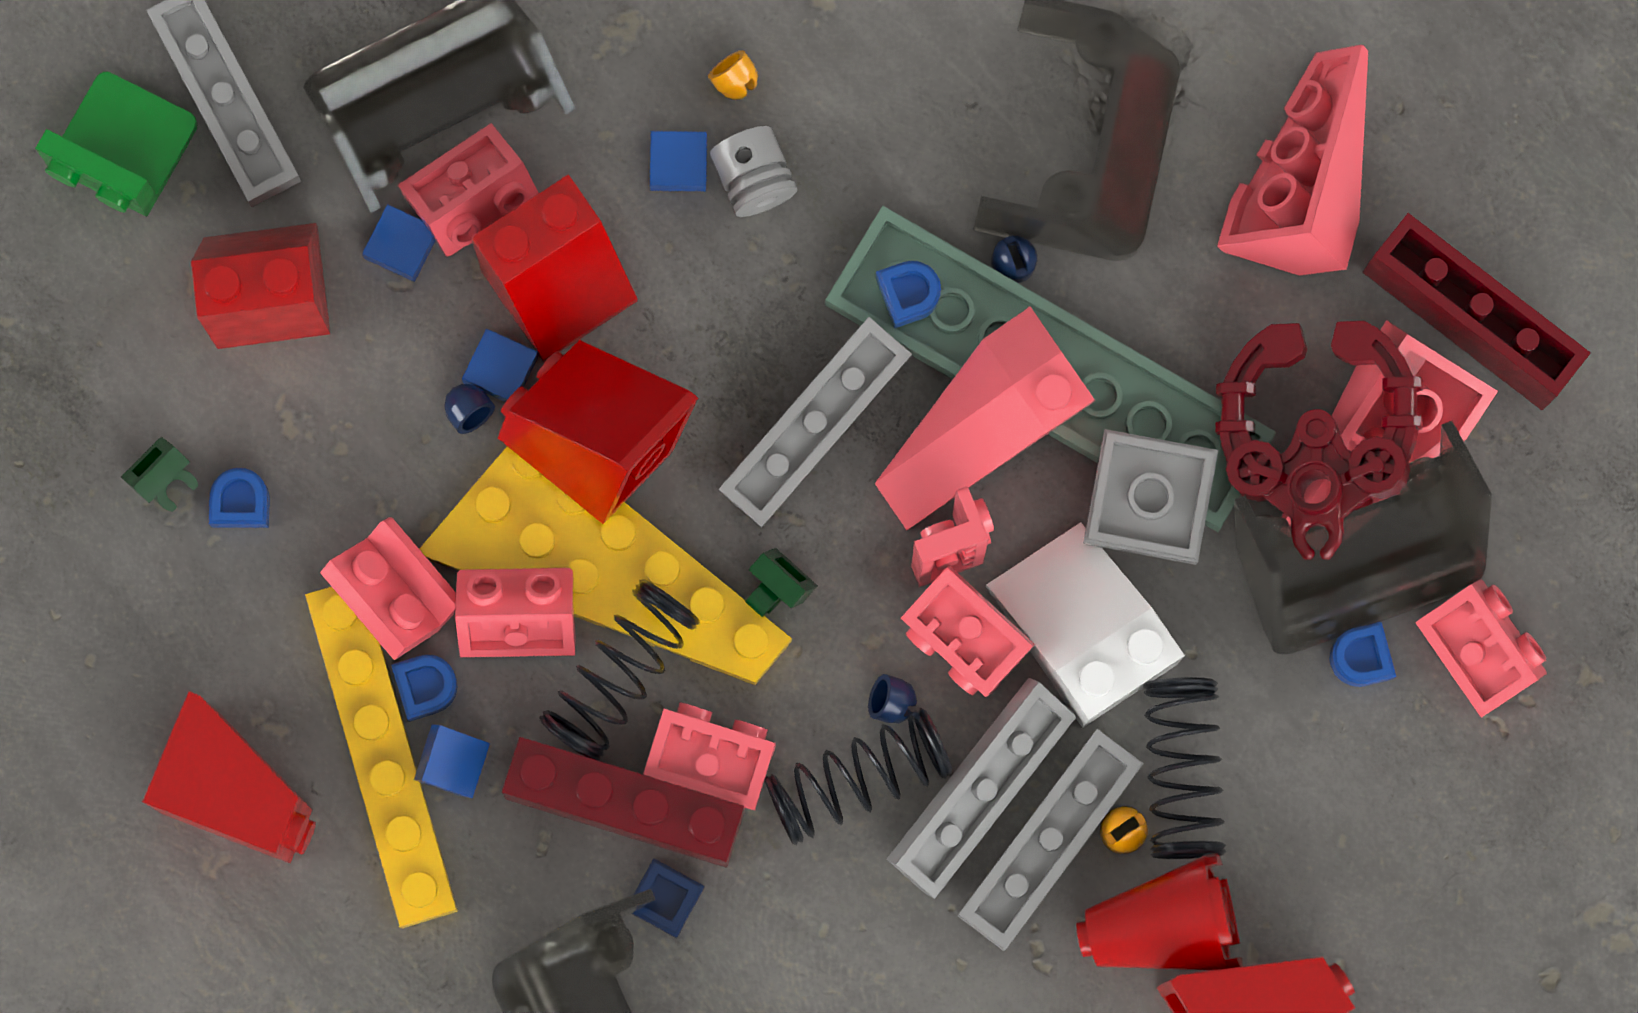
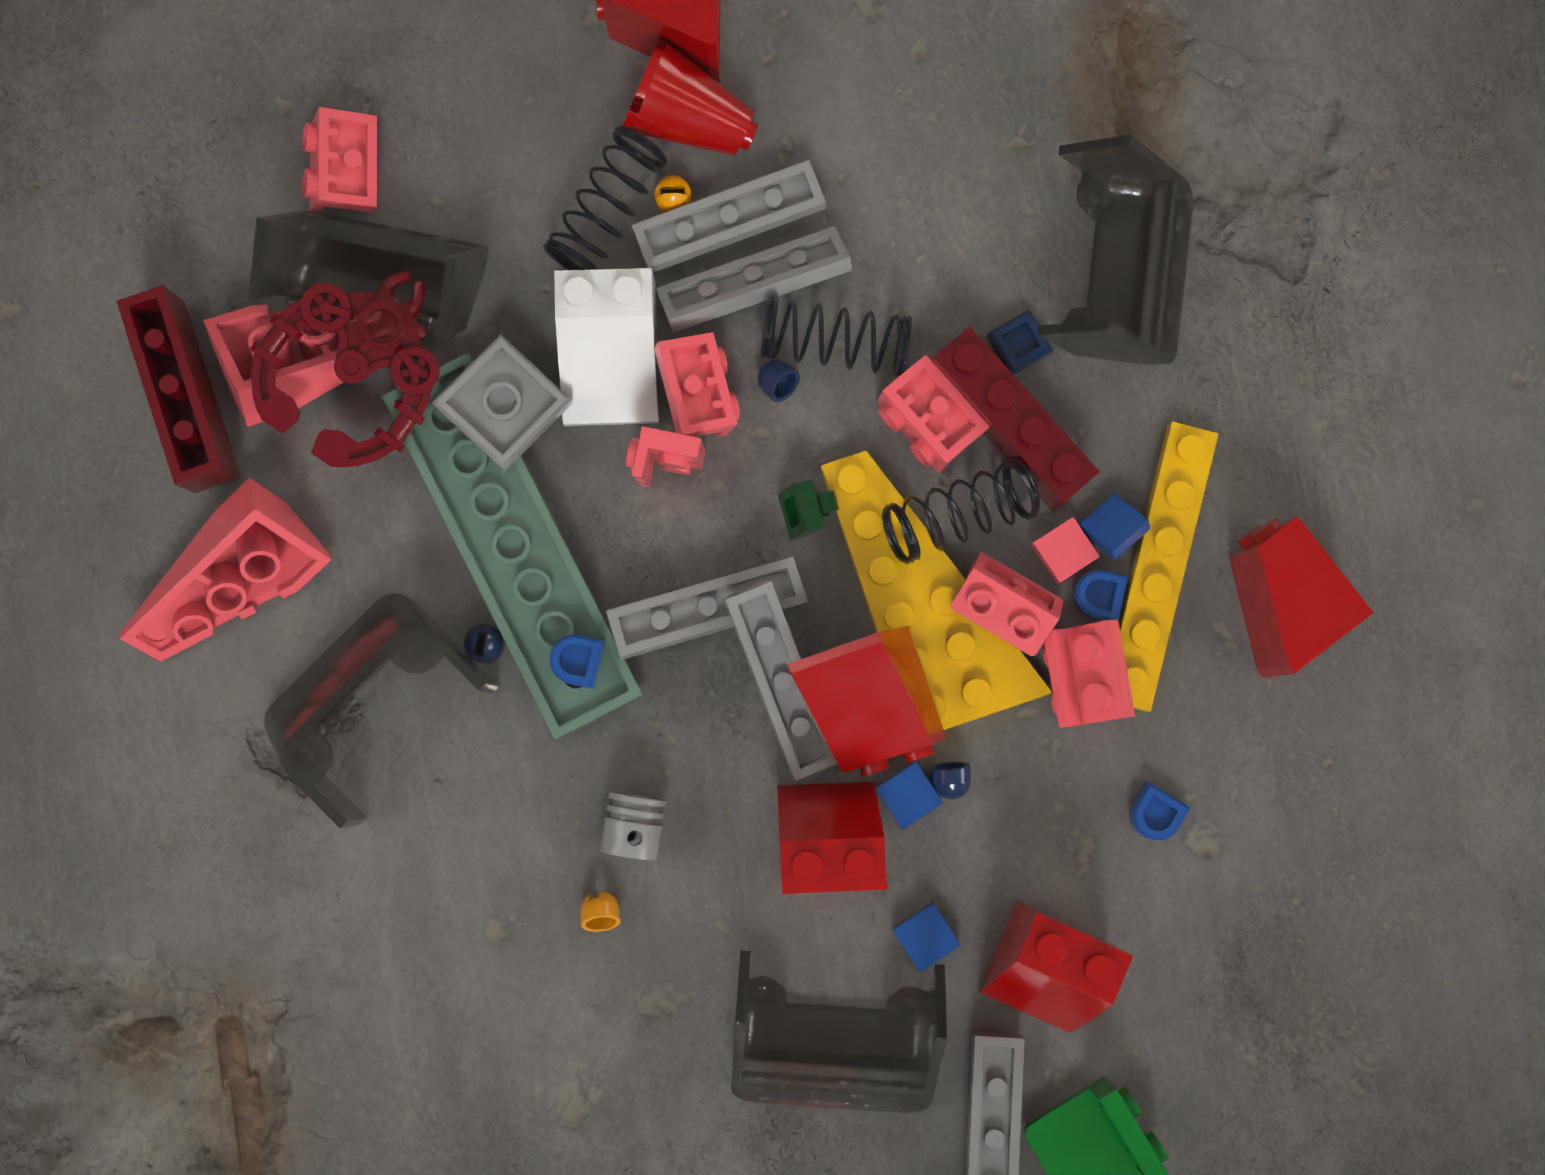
camera: 145 degrees left, 5 degrees up
dark green tile [121,437,198,512] -> none
coral bracket [398,123,539,257] -> none
blue tile [650,131,707,191] -> none
coral wedge [875,306,1096,530] -> none
blue tile [1330,621,1397,687] -> none
none -> light grey plate [723,579,838,781]
none -> coral tile [1031,517,1100,584]

